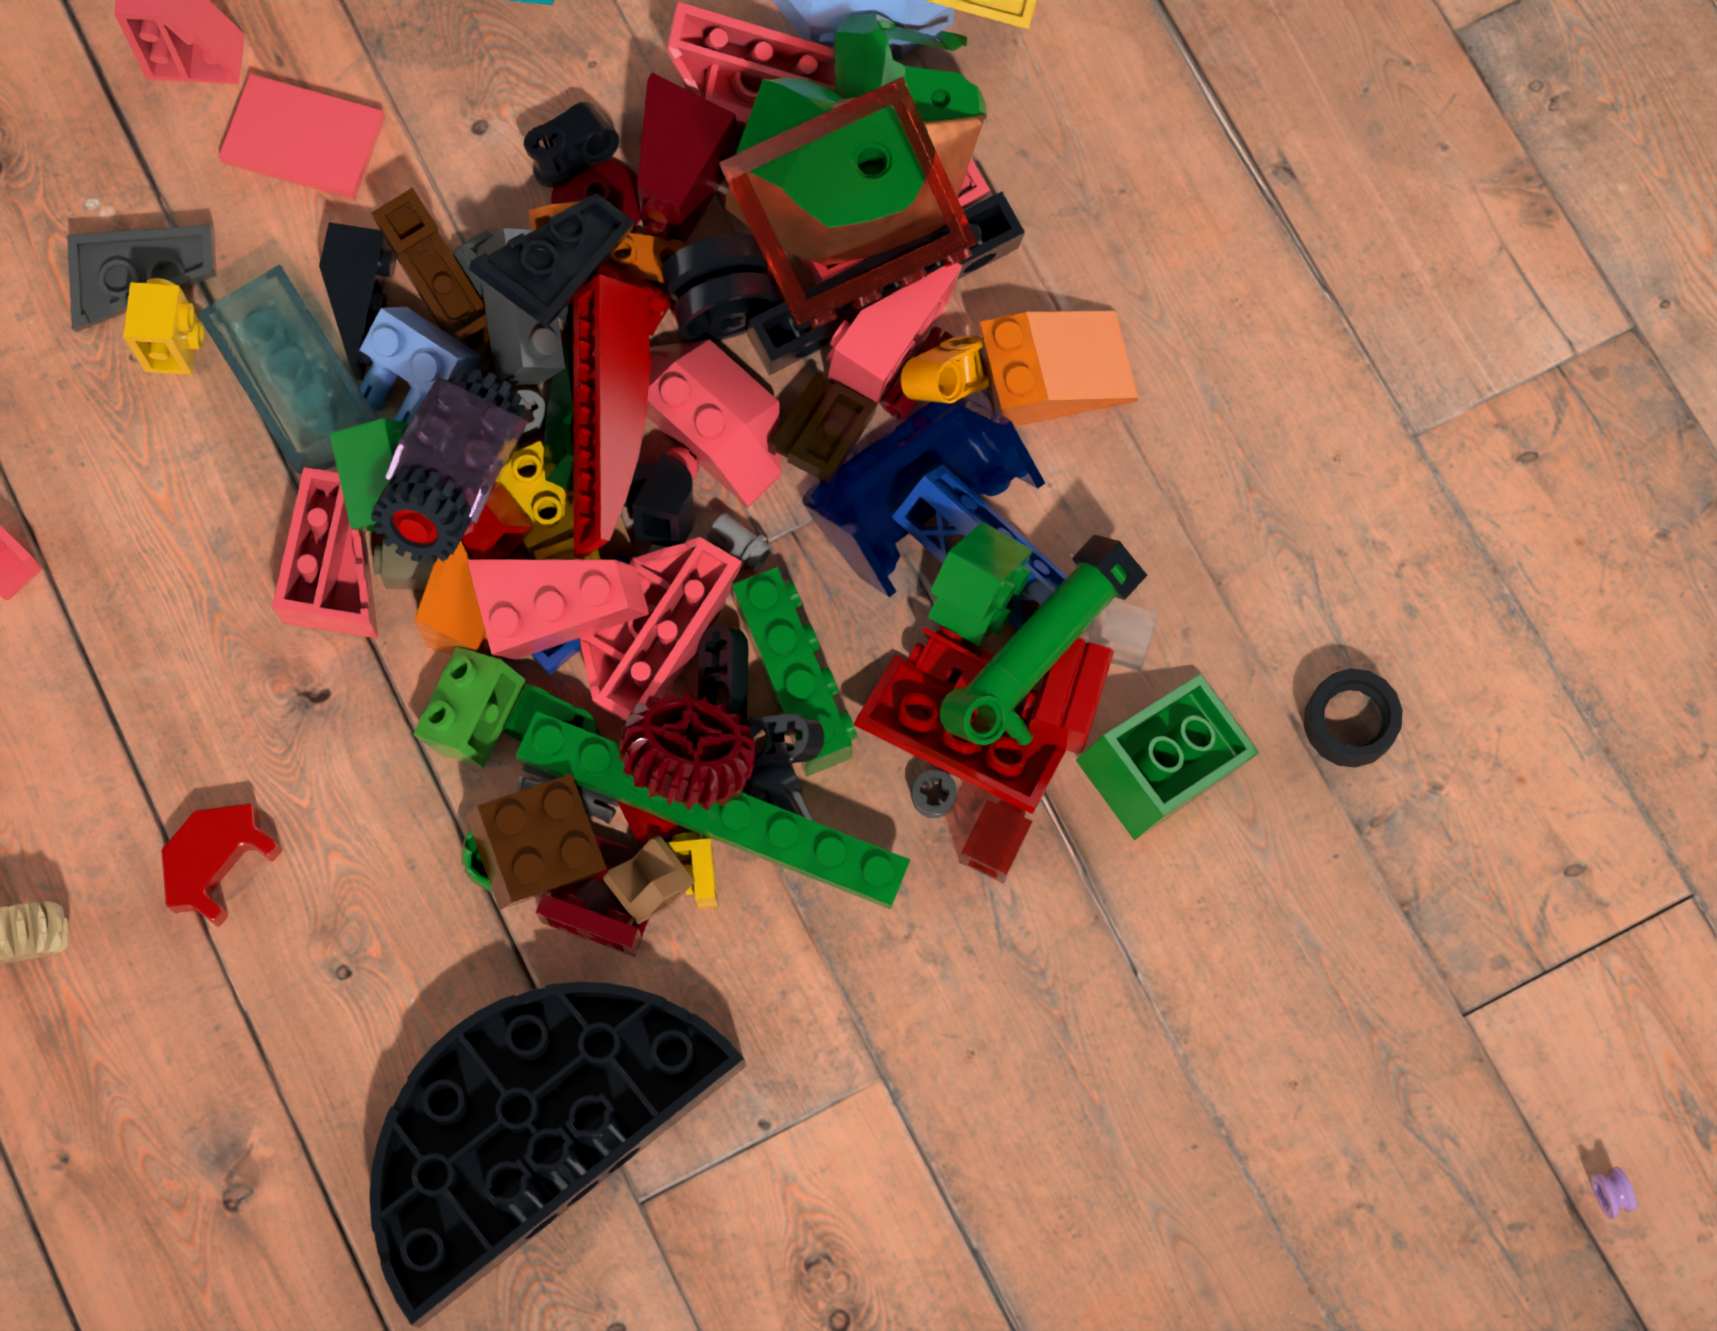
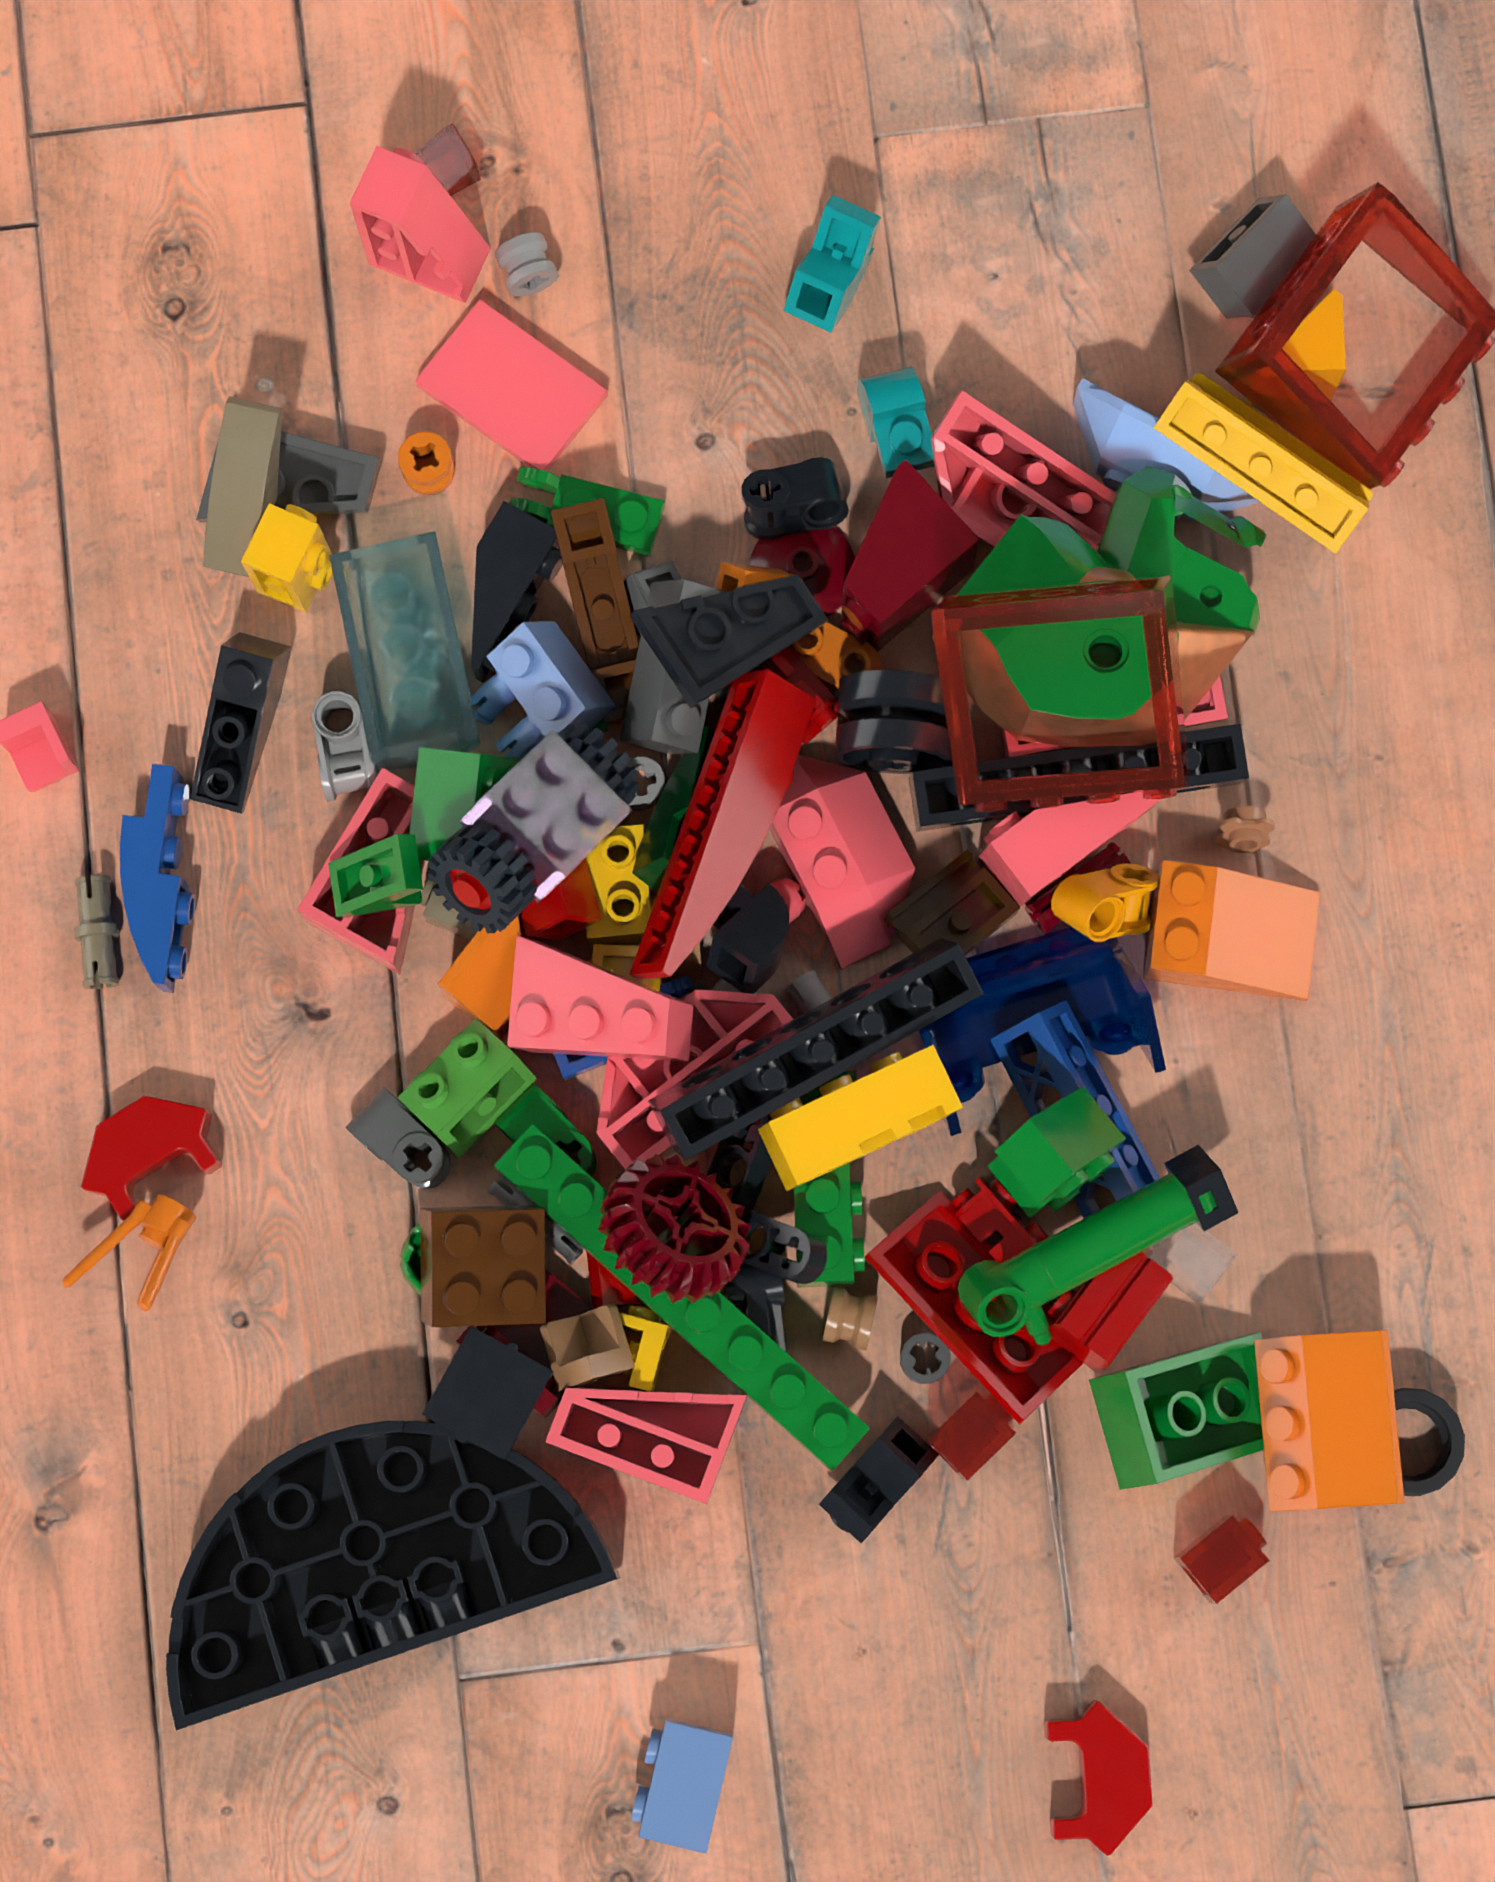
camera: 25 degrees right, 5 degrees up
none -> orange plant [62,1194,196,1311]
none -> dark tan pin [74,875,119,989]
none -> blue slope [120,764,195,993]
none -> black slope [190,632,291,814]
none -> dark tan slope [203,396,282,577]
none -> light grey piece [312,691,379,802]
none -> green slope [328,834,423,917]
none -> dark grey piece [345,1087,451,1189]
none -> orange wheel [398,431,455,495]
none -> black piece [422,1326,554,1460]
none -> light grey wheel [495,232,559,296]
none -> green hinge [509,466,665,556]
none -> coral wedge [545,1388,747,1504]
none -> medium blue brick [631,1718,734,1854]
none -> black brick [648,938,984,1160]
none -> yellow wedge [758,1044,963,1191]
none -> black brick [819,1416,939,1543]
none -> medium nougat wheel [822,1286,878,1350]
none -> teal brick [857,366,935,478]
none -> red piece [1044,1700,1153,1856]
none -> clear red brick [1174,1515,1270,1604]
none -> nougat plate [1216,806,1275,853]
none -> orange slope [1254,1330,1405,1512]

